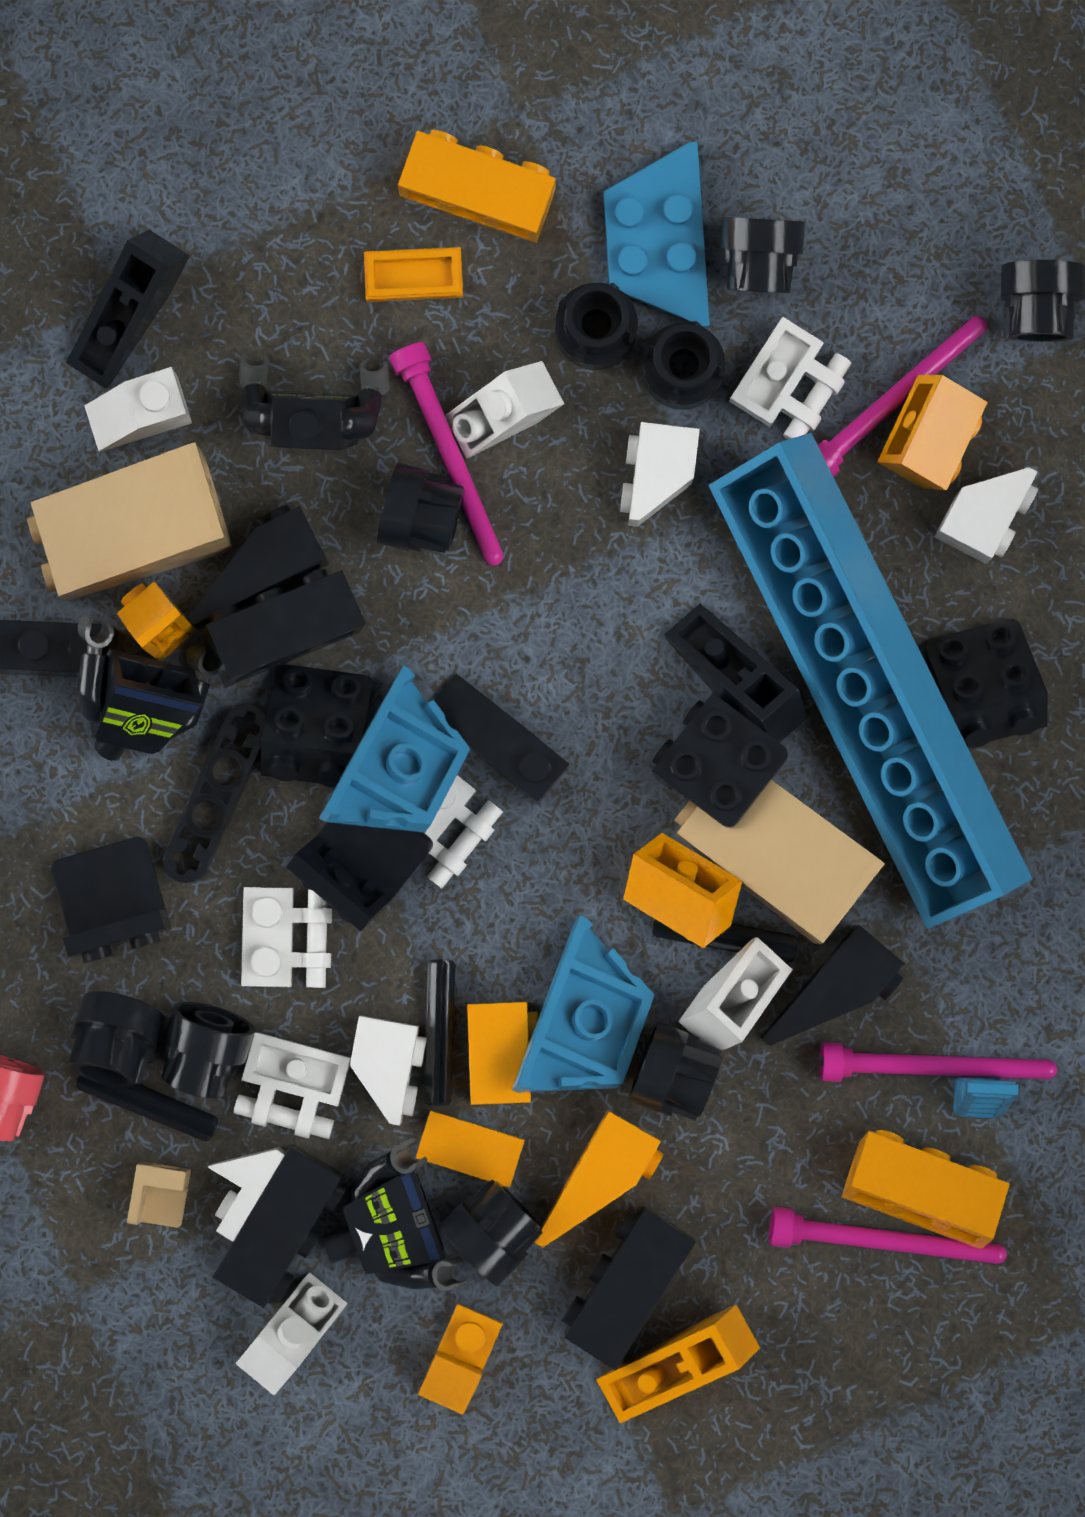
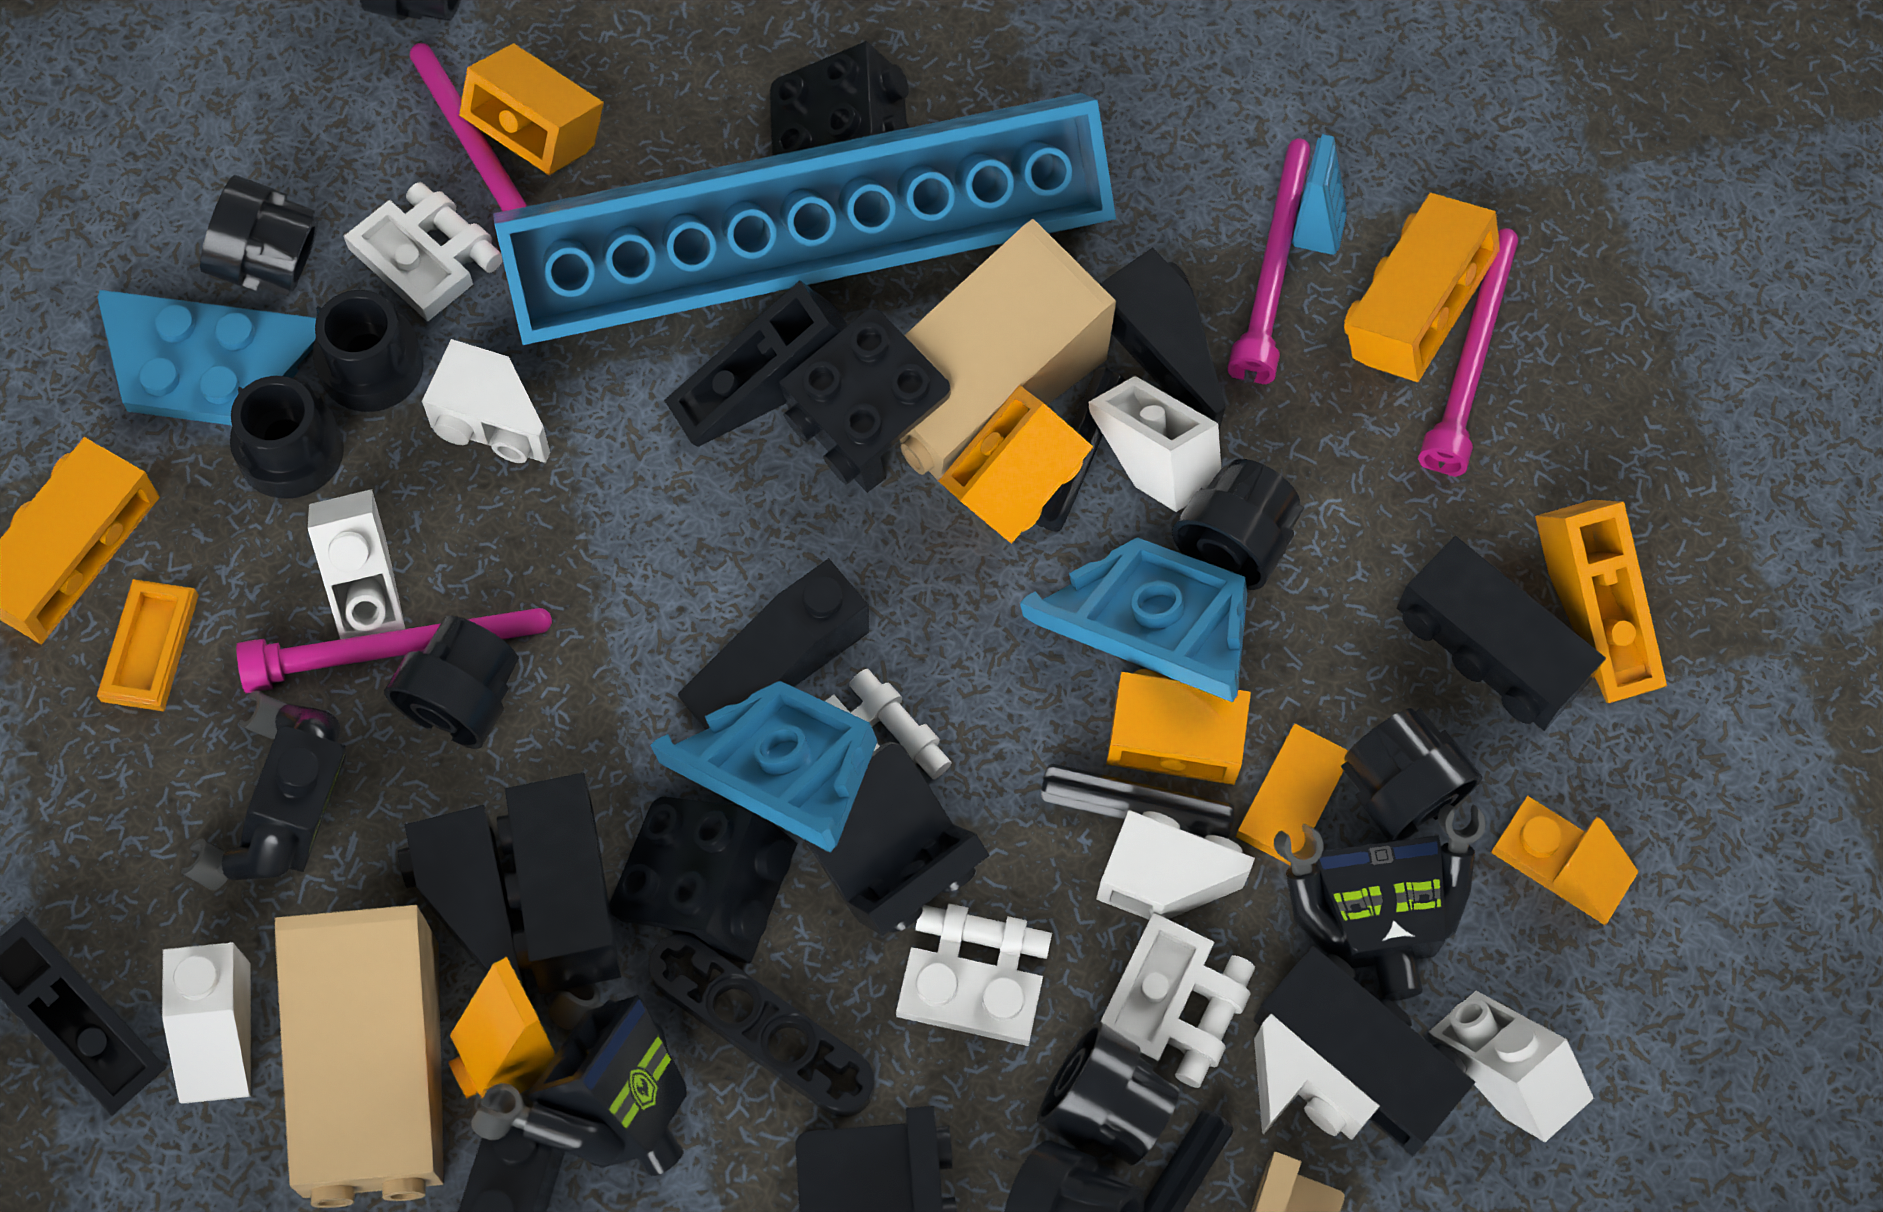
camera: 80 degrees left, 20 degrees down
light orange slope [534,1110,664,1248] -> none
white slope [934,467,1038,564] -> none

